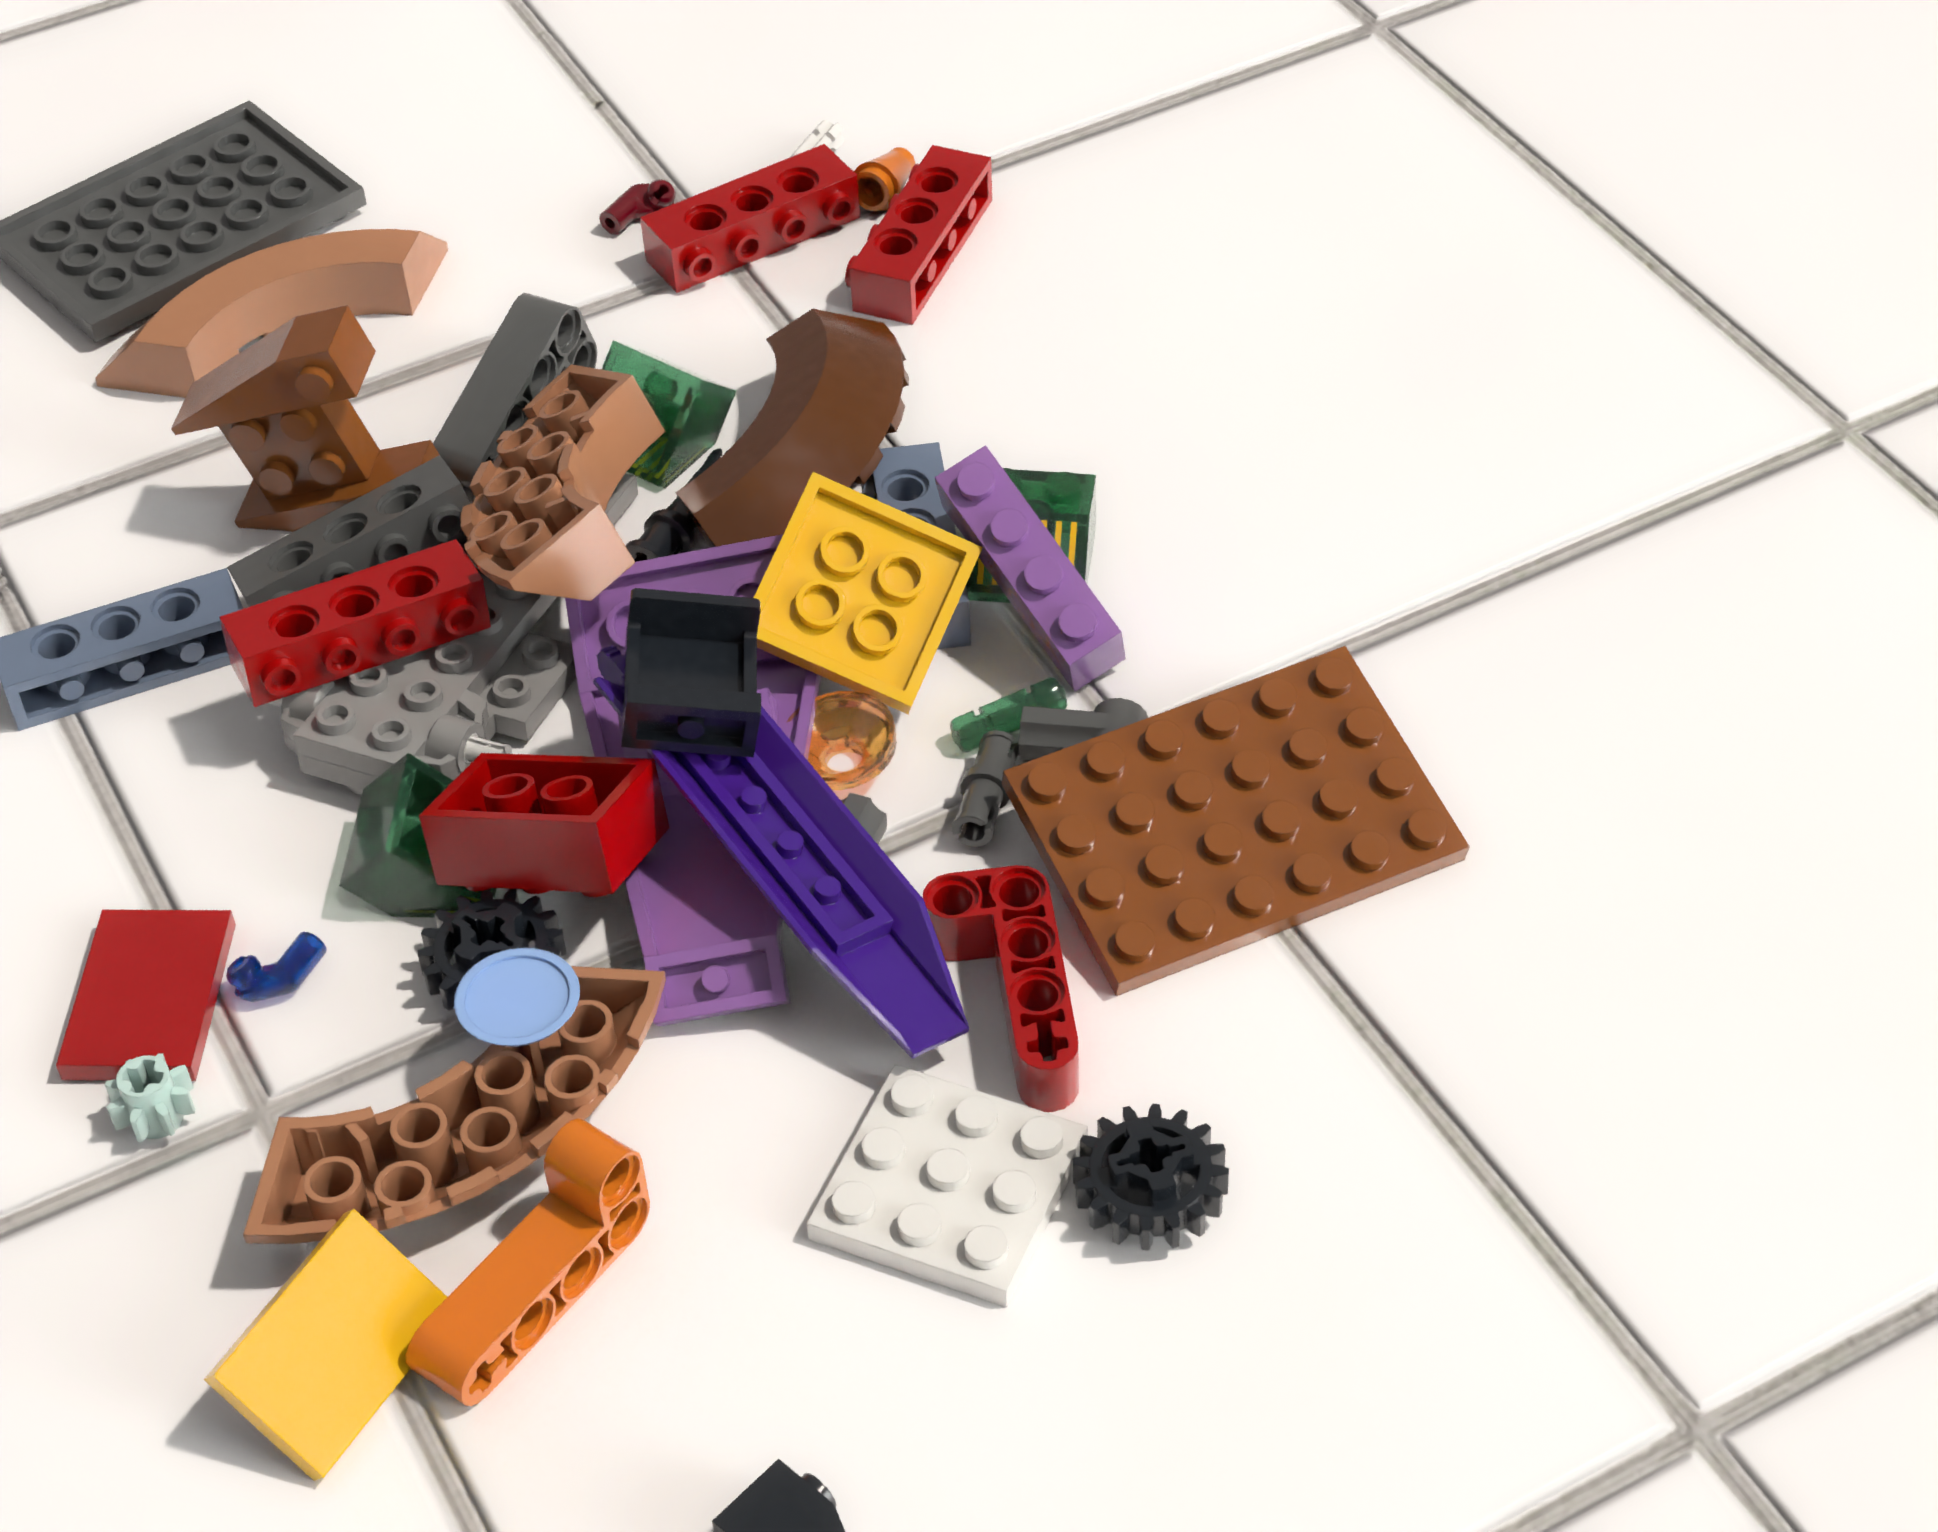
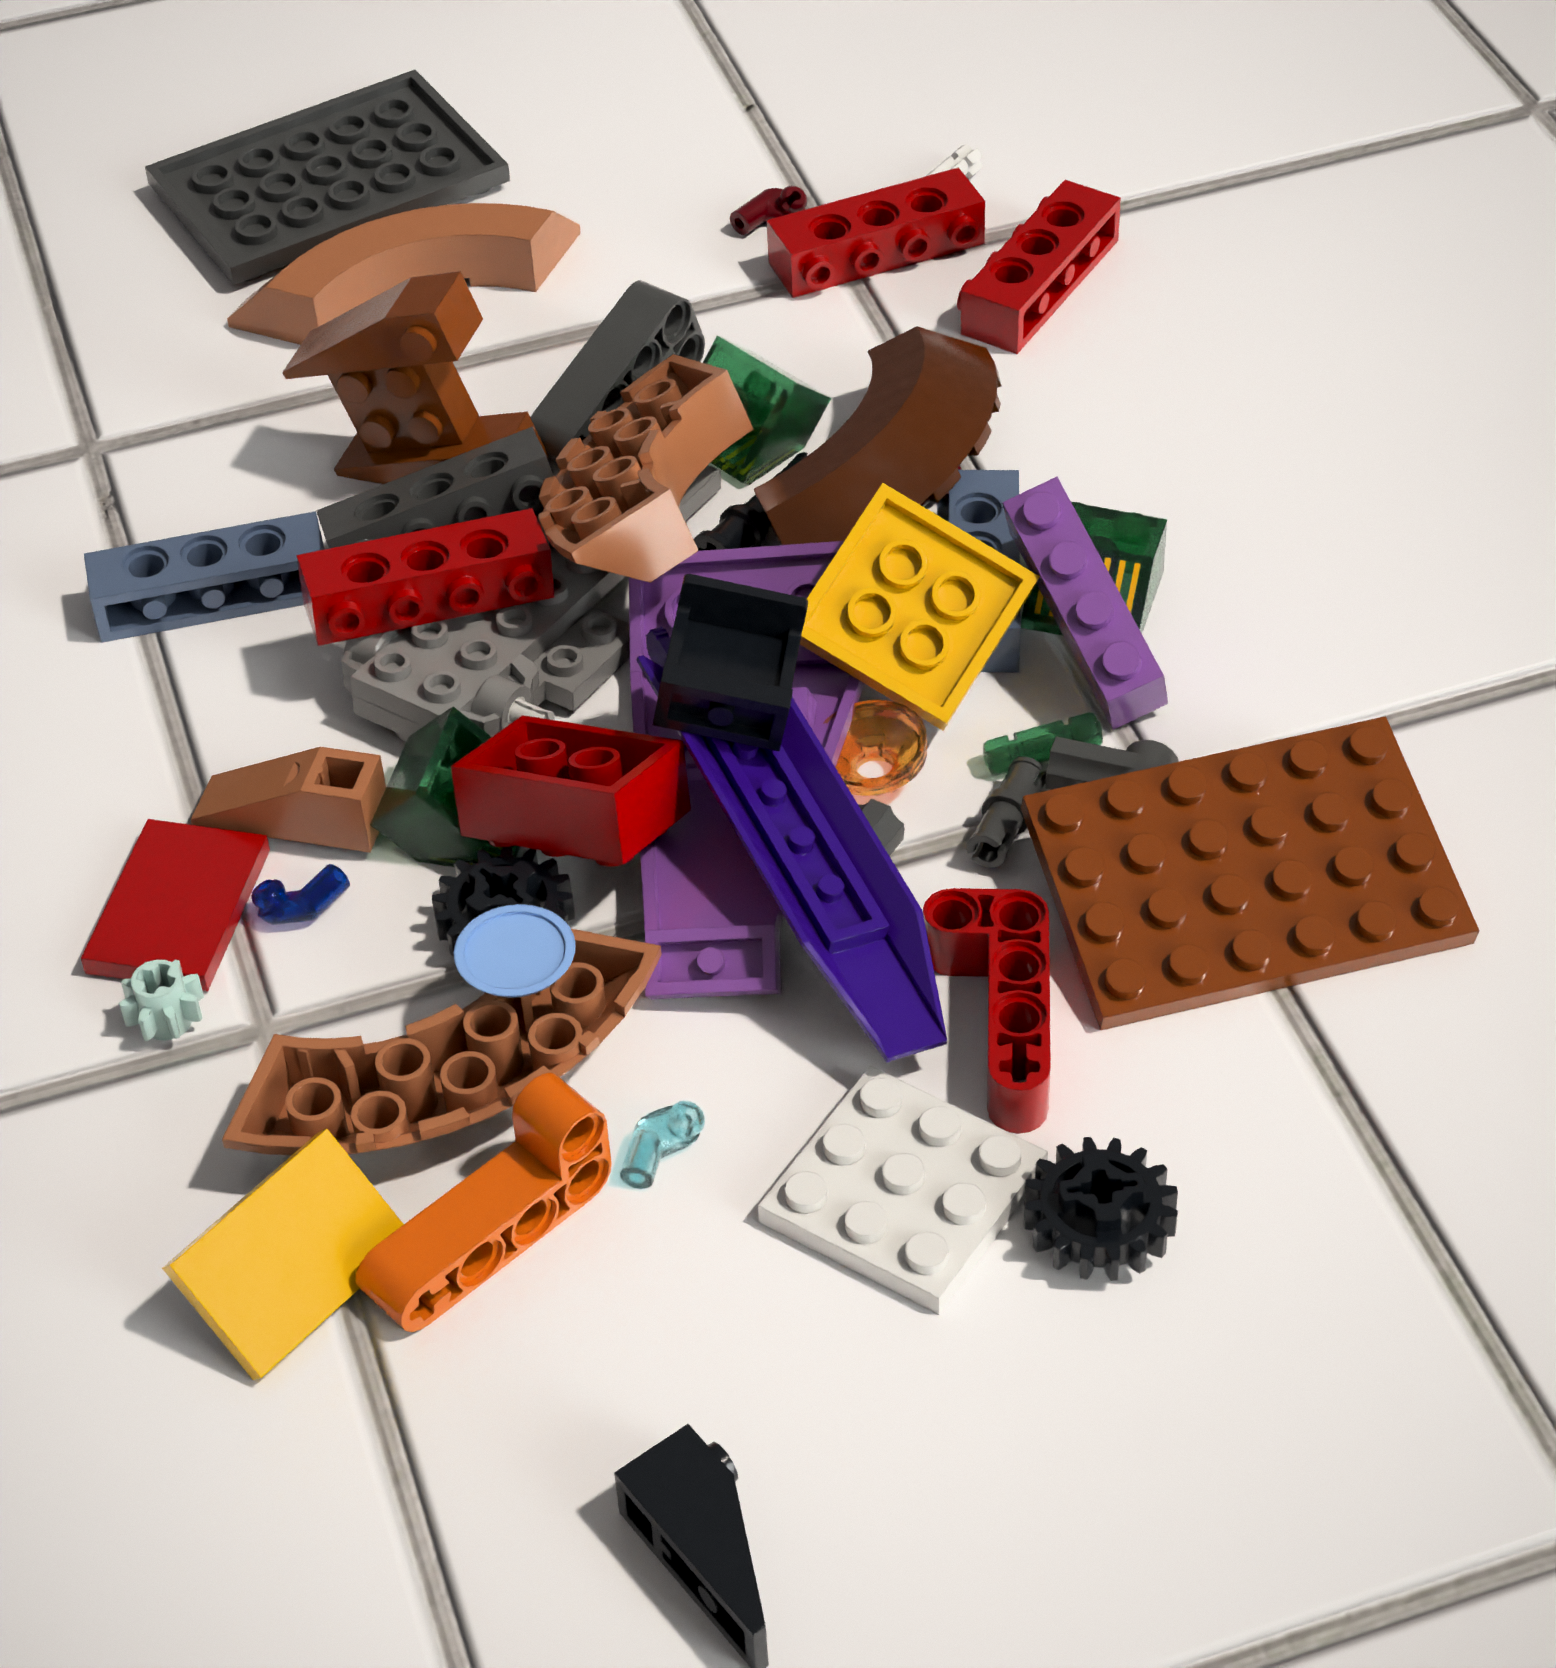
camera: 10 degrees right, 0 degrees up
orange cone [854,147,915,211] -> none
none -> nougat slope [190,747,390,853]
none -> clear light blue arm [620,1100,705,1189]

